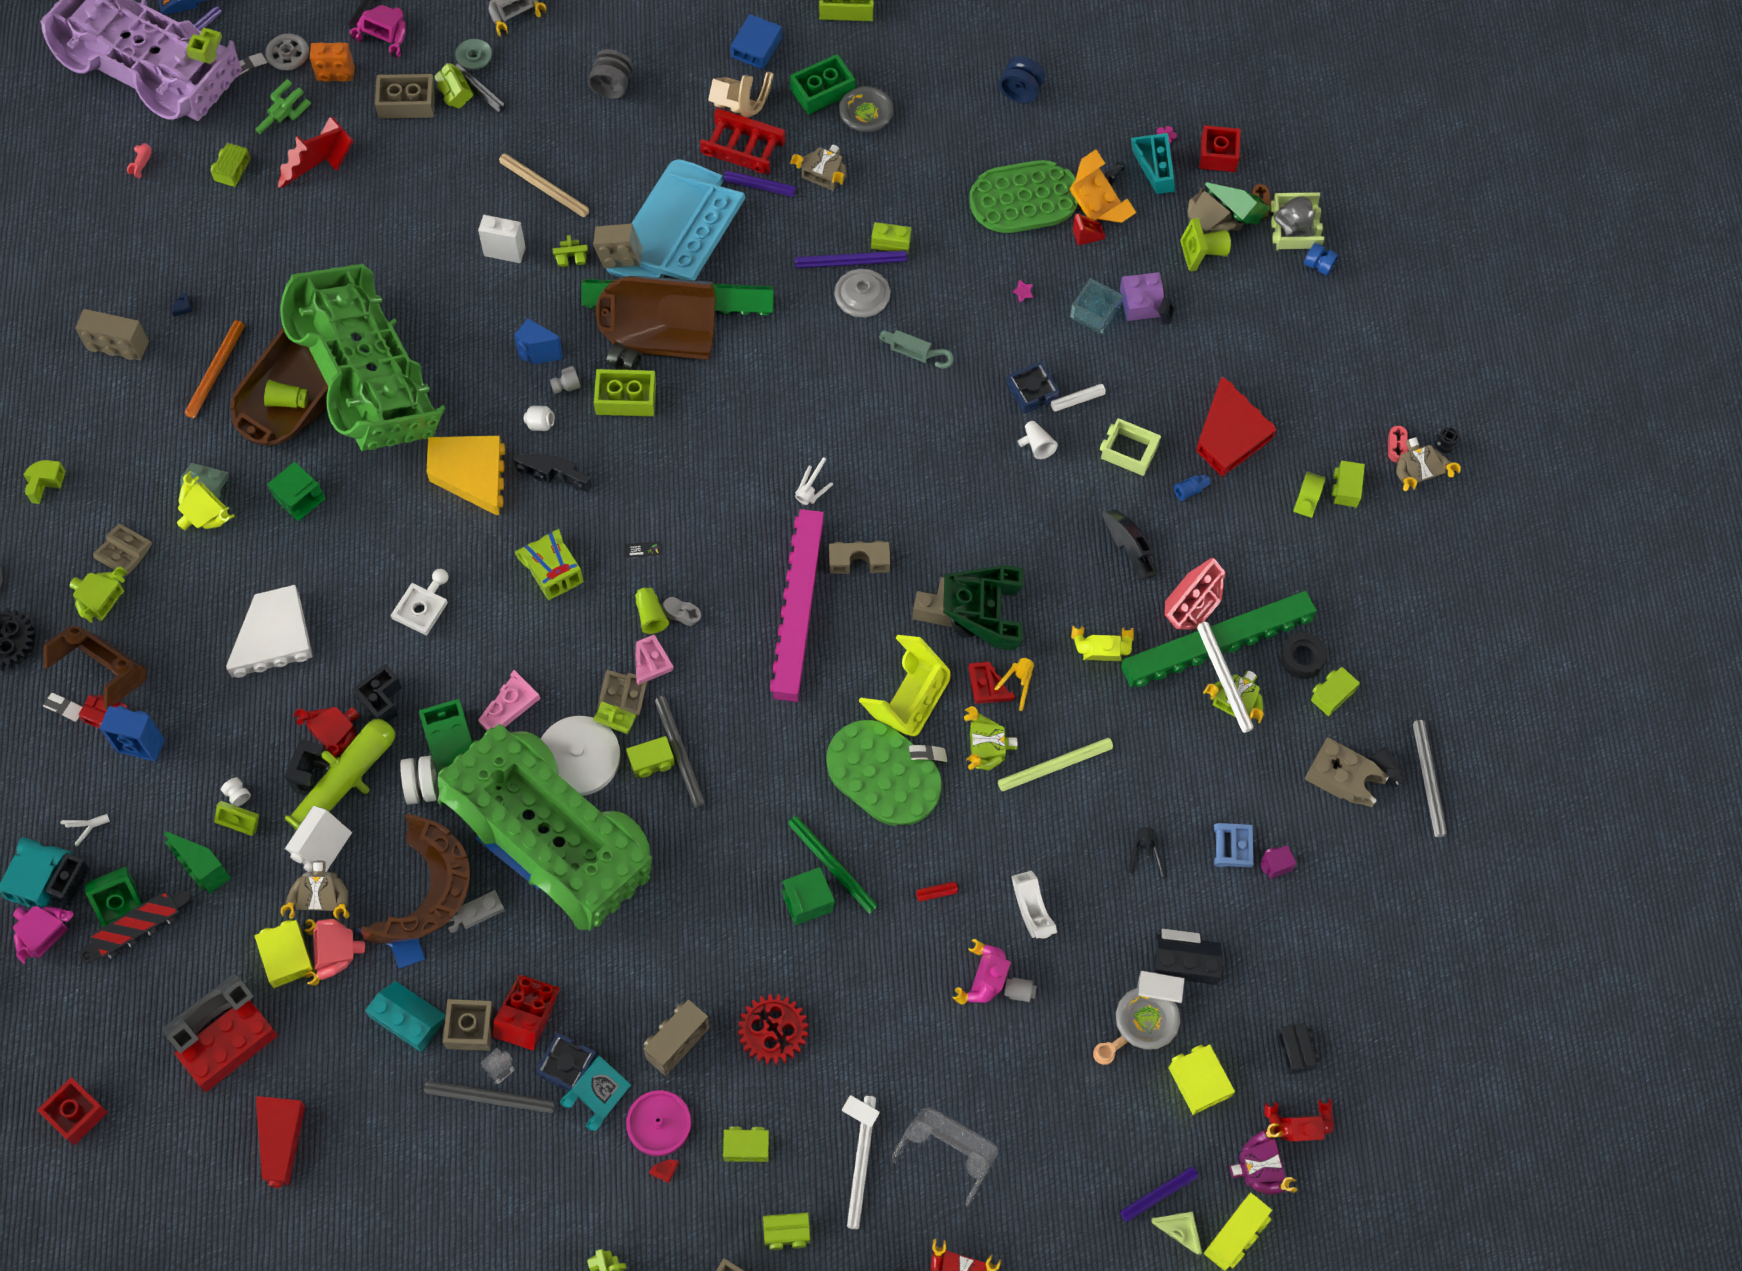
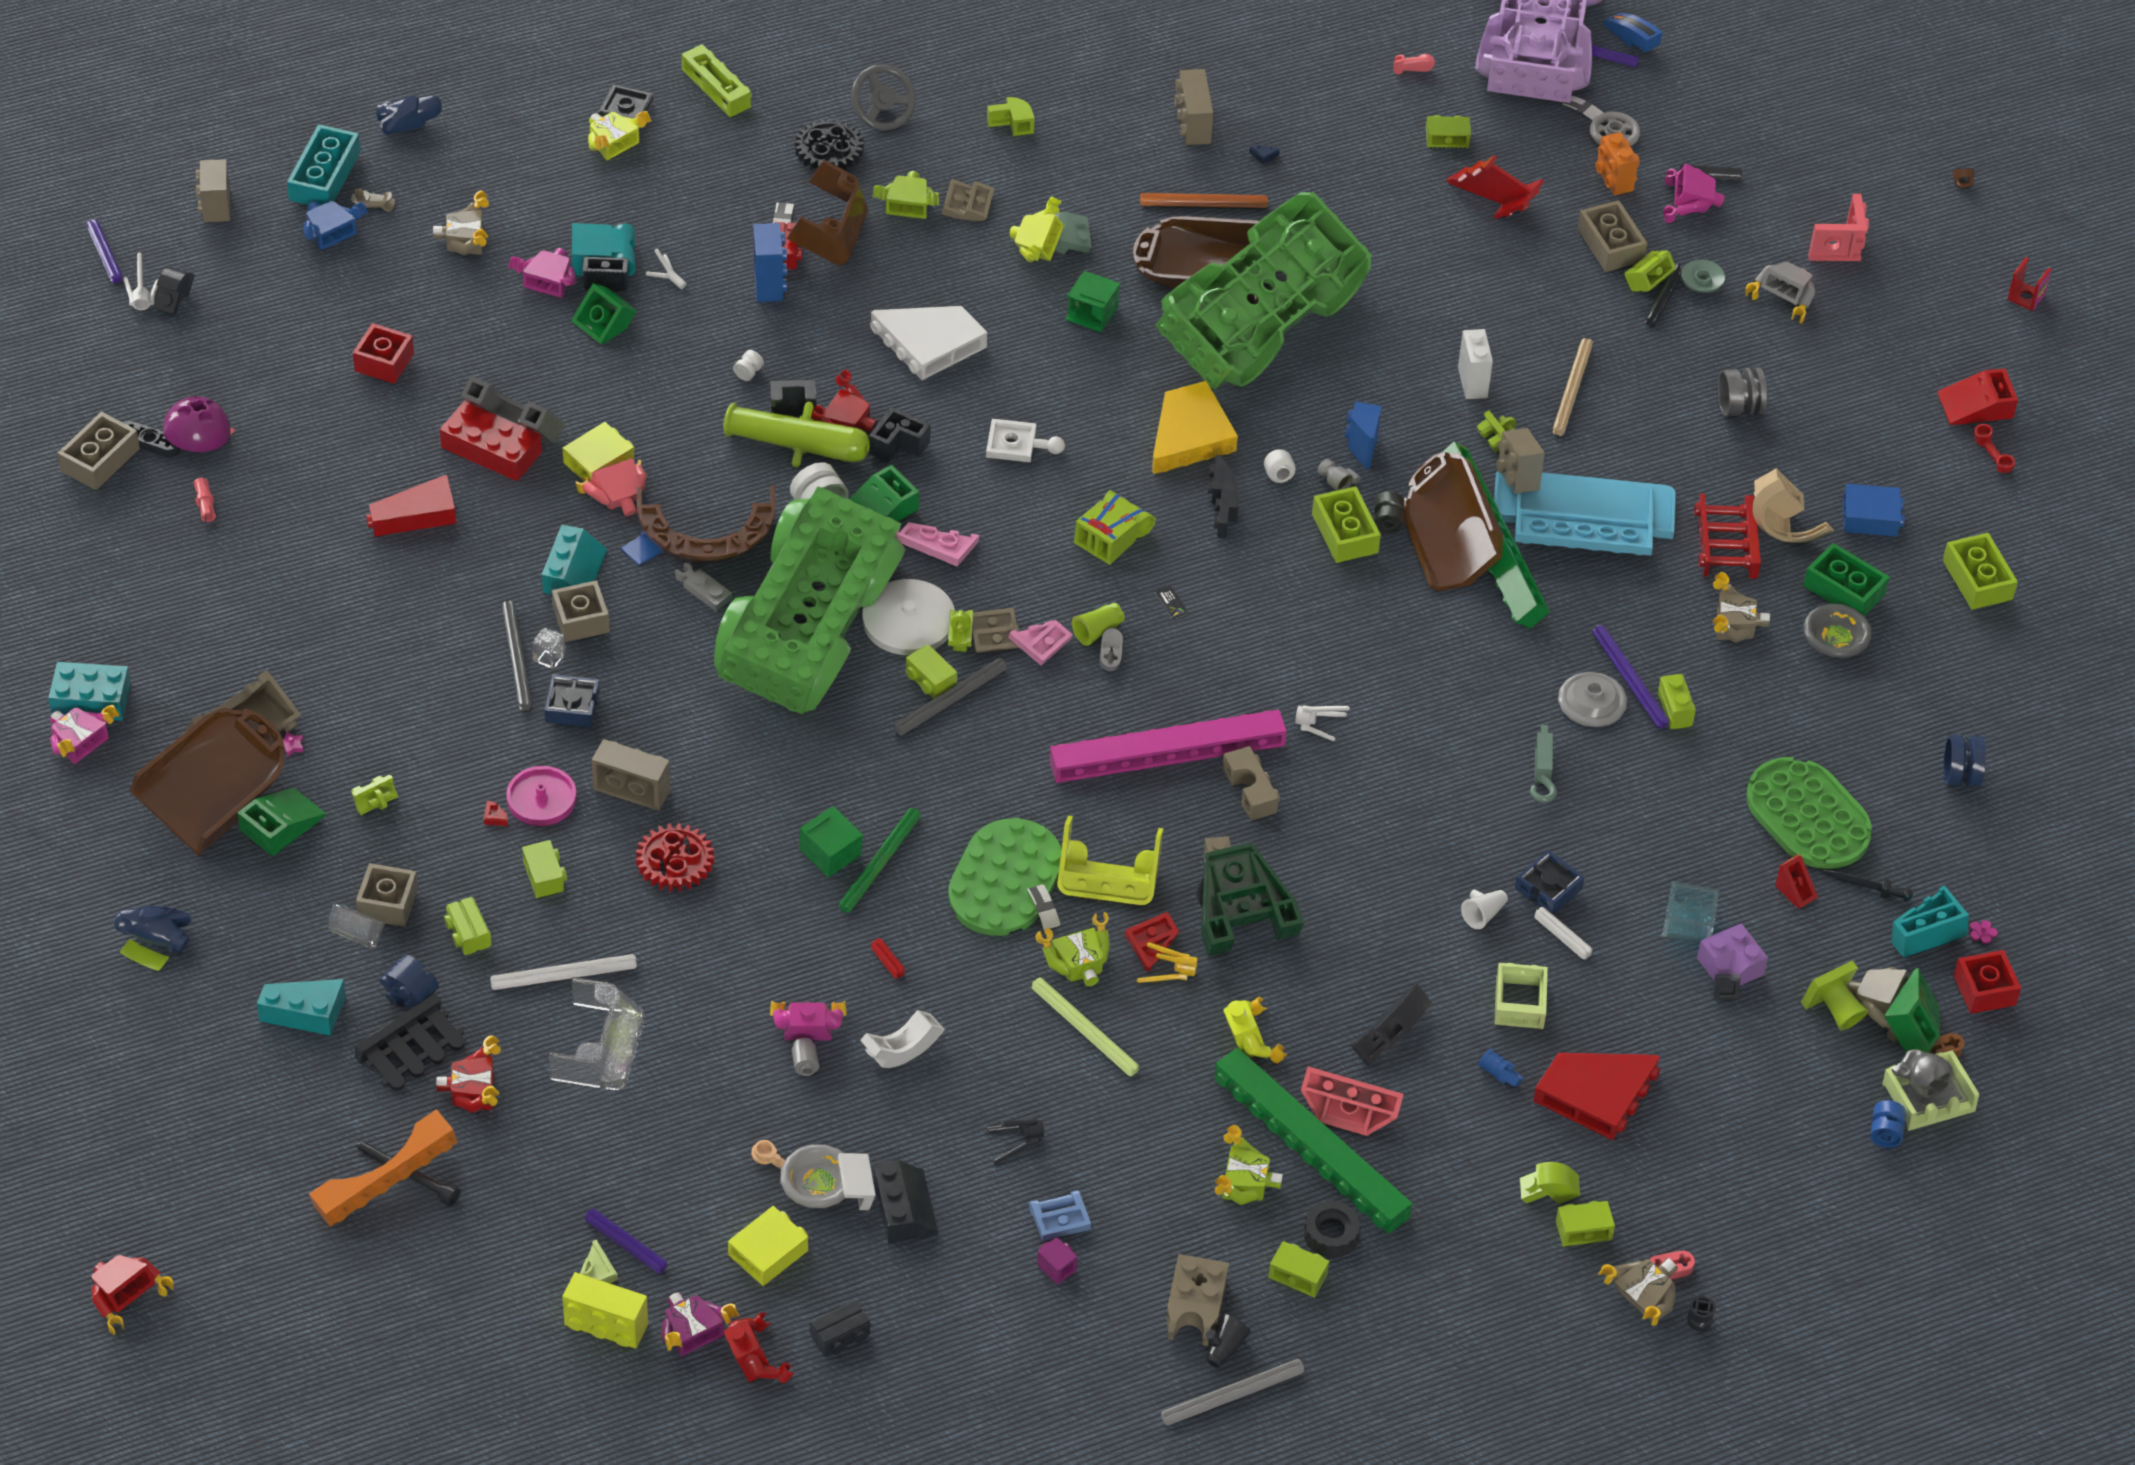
camera: 70 degrees right, 15 degrees down
black hinge [79,891,192,964] -> none
green slope [164,831,231,894] -> none
lime brick [186,28,222,64] -> none
lime plate [214,801,259,836] -> none
bright green plant [255,79,311,135] -> none
lime plant [264,380,309,408] -> none
dark tan torso [280,860,349,920] -> none
white brick [285,806,352,872] -> none
red slope [493,975,560,1051] -> none
teal flag [560,1056,631,1131] -> none
dark purple axle [724,171,796,197] -> none
white sticker [842,1096,880,1127] -> none
dark pink piece [1012,280,1033,302] -> none
light orange piece [1069,150,1136,223] -> none
white sticker [1162,929,1200,943] -> none
white axle [1197,622,1253,733] -> none

